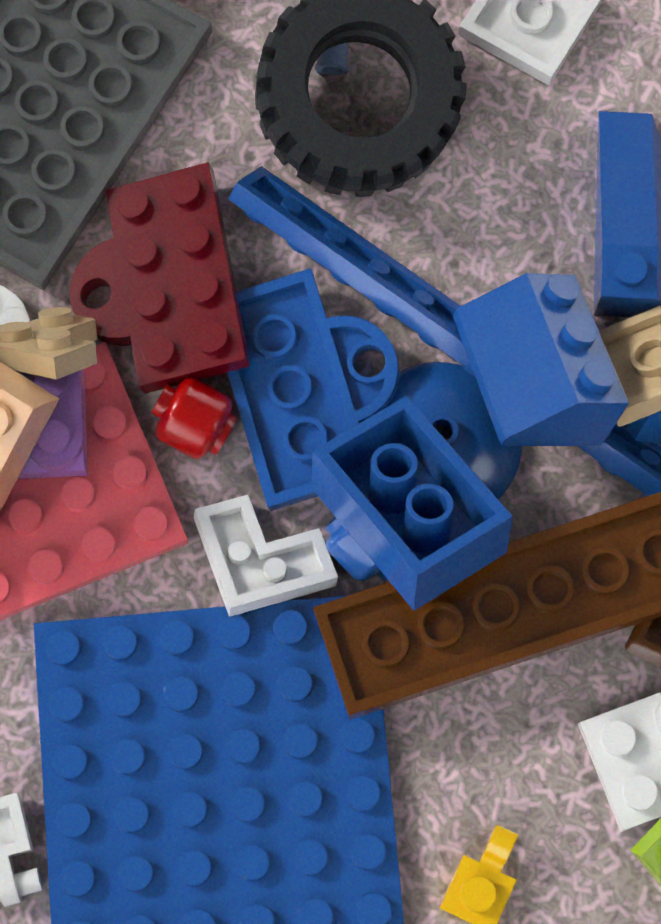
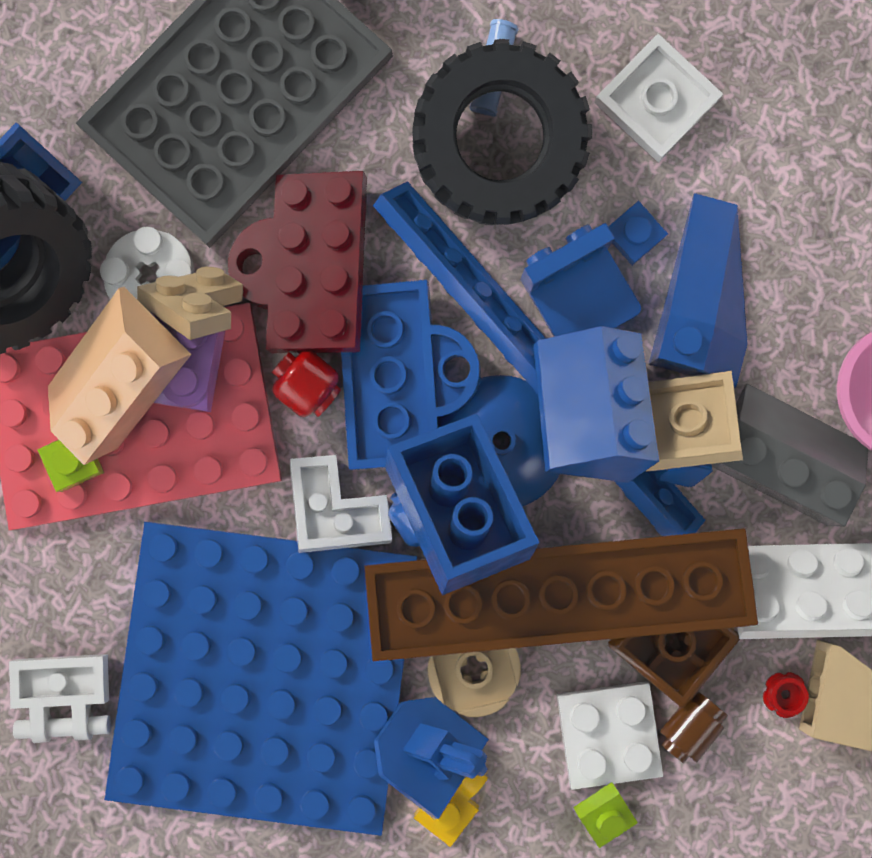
camera: 10 degrees right, 10 degrees up
none -> blue piece [374,697,489,819]
none -> tan plate [428,648,521,717]
none -> blue bracket [520,223,641,337]
none -> blue plate [608,200,668,266]

